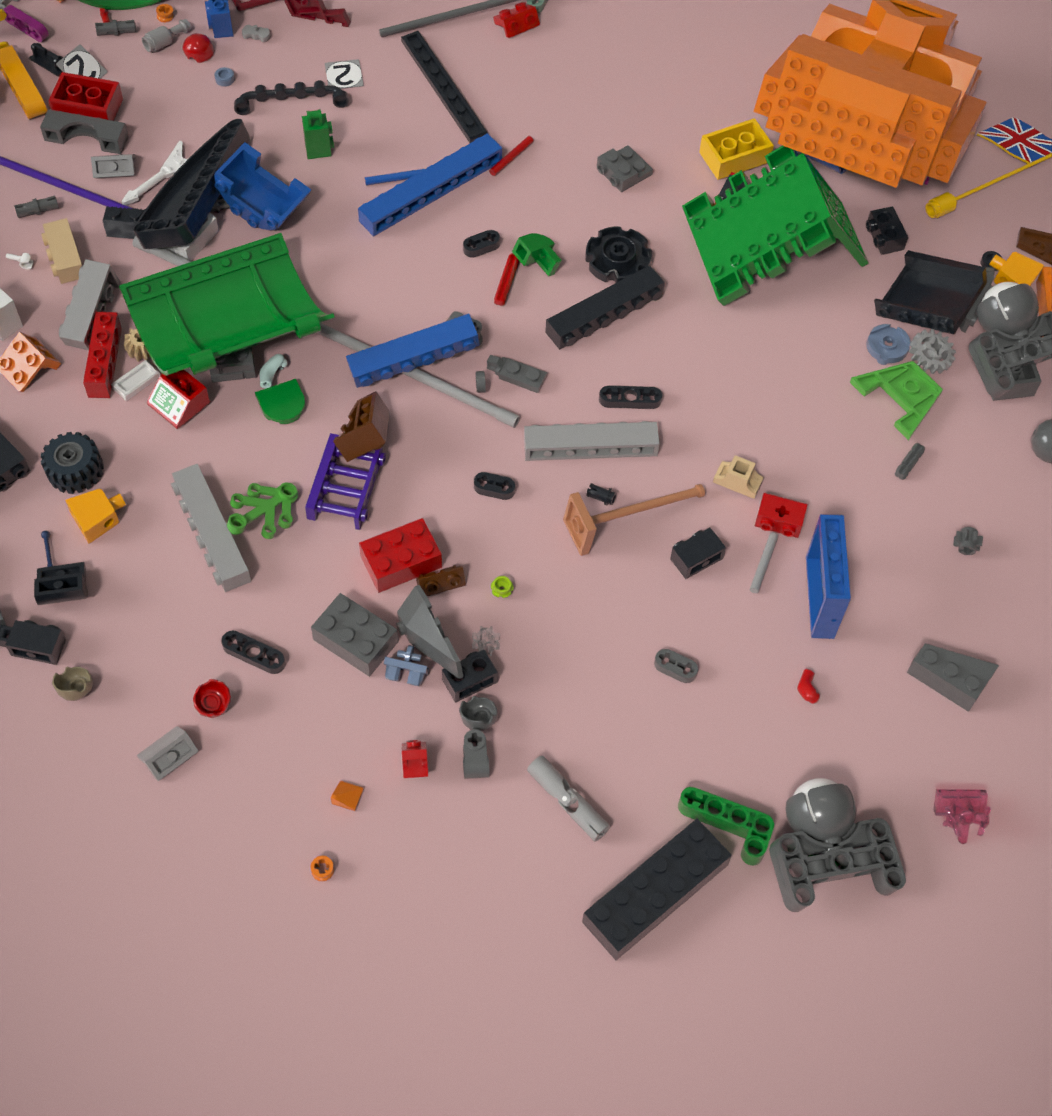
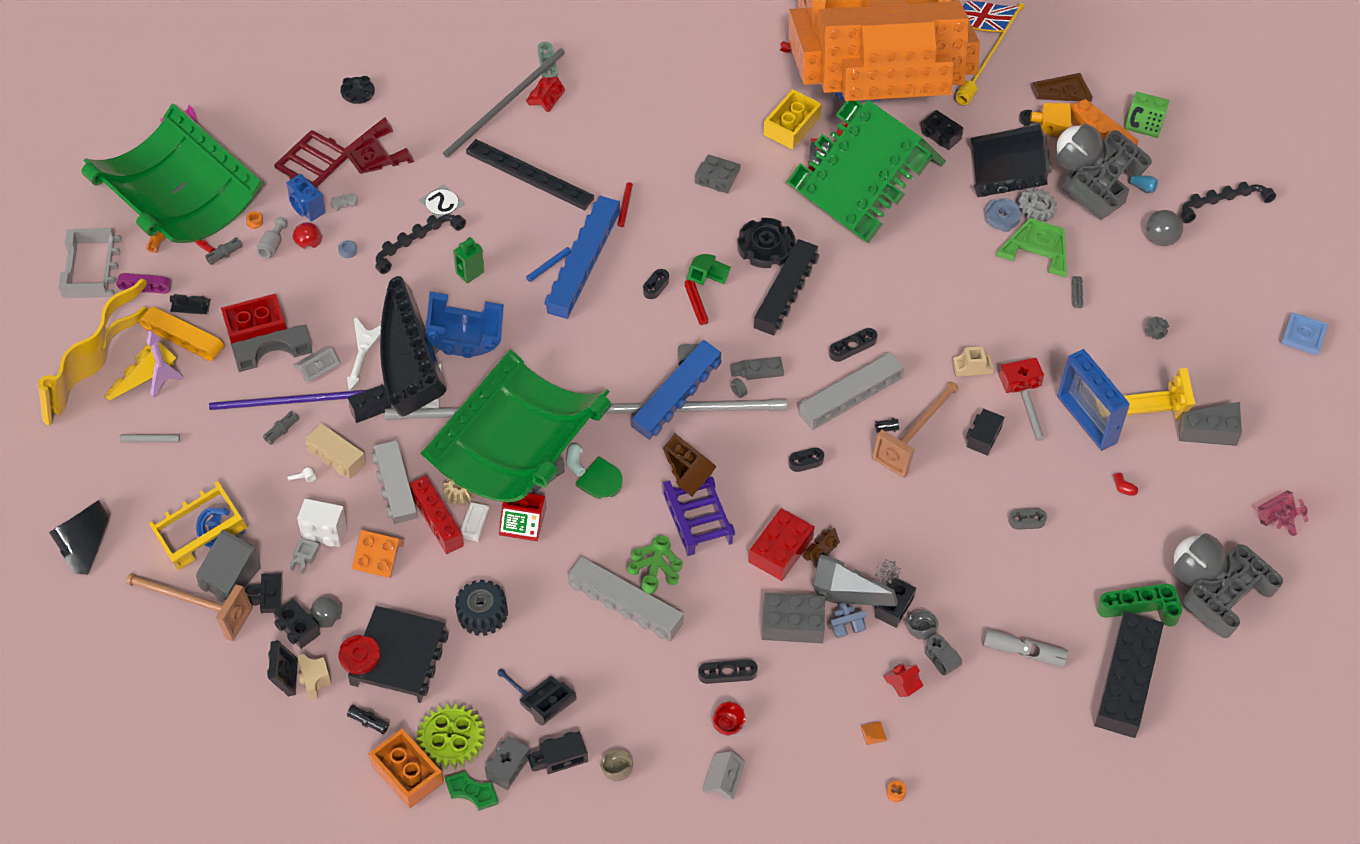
camera: 30 degrees left, 5 degrees down
sticker [56,44,107,79] -> none
light orange torso [65,489,126,544] -> none
lime plate [491,576,514,598] -> none
none -> yellow bracket [1096,368,1195,420]

